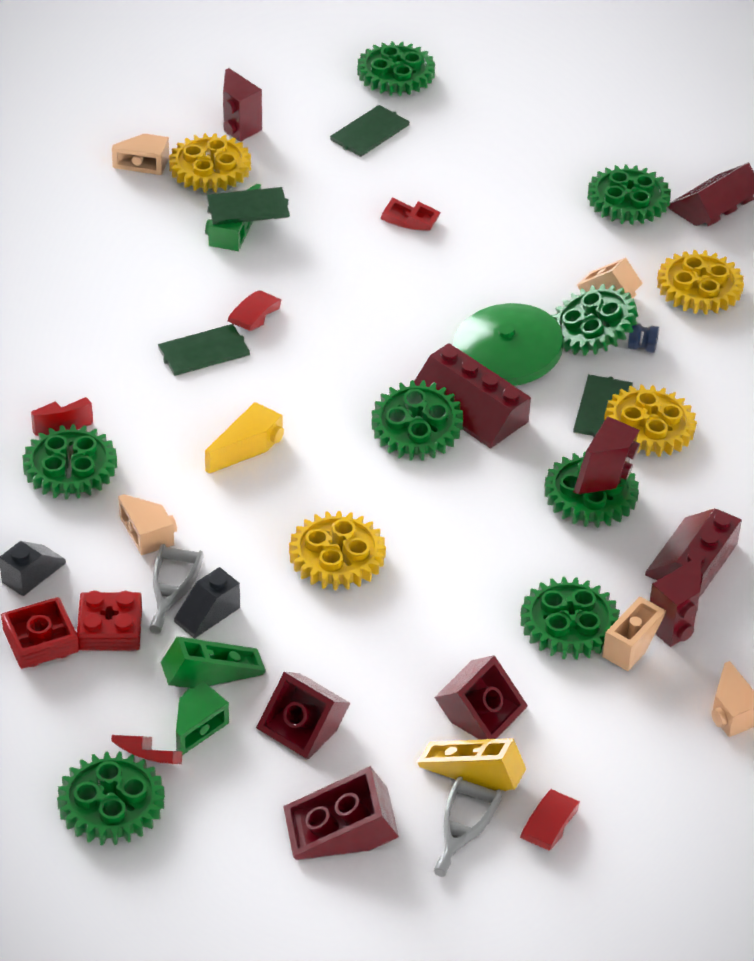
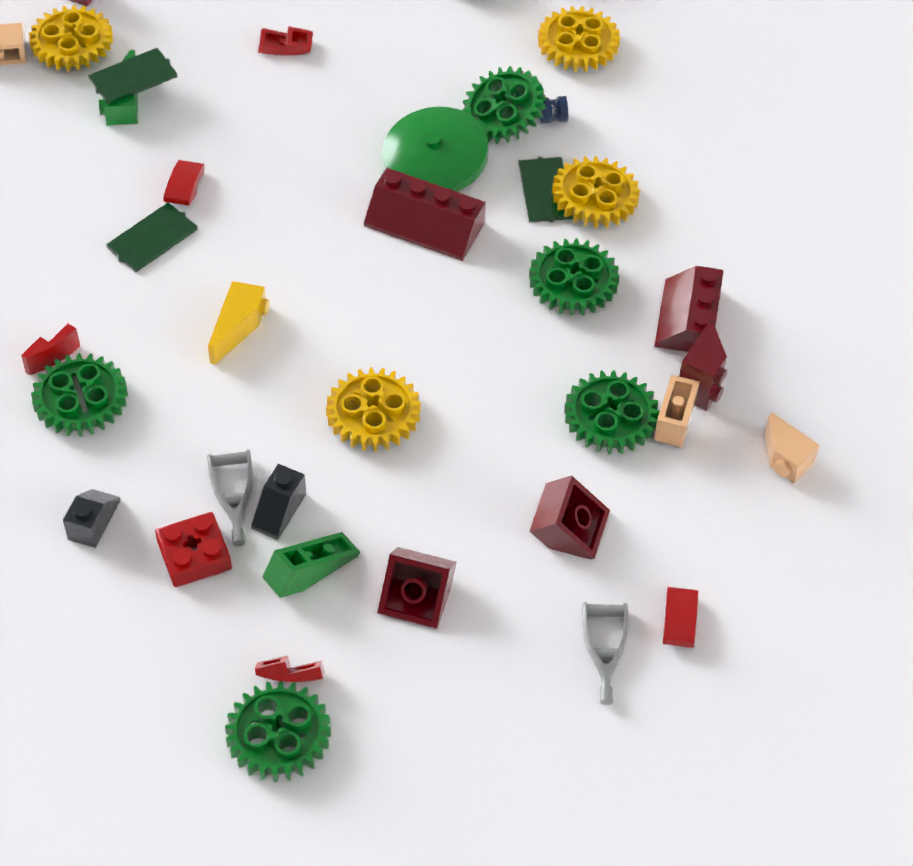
camera: 20 degrees left, 10 degrees up
red brick [1,597,79,669] -> none
light nougat slope [118,494,177,556] -> none
green slope [176,681,229,756] -> none
dark red slope [283,766,399,860] -> none
green gear [371,380,463,461] -> none
yellow slope [417,738,526,791] -> none
dark red slope [573,416,640,494] -> none
light nougat slope [577,258,643,298] -> none

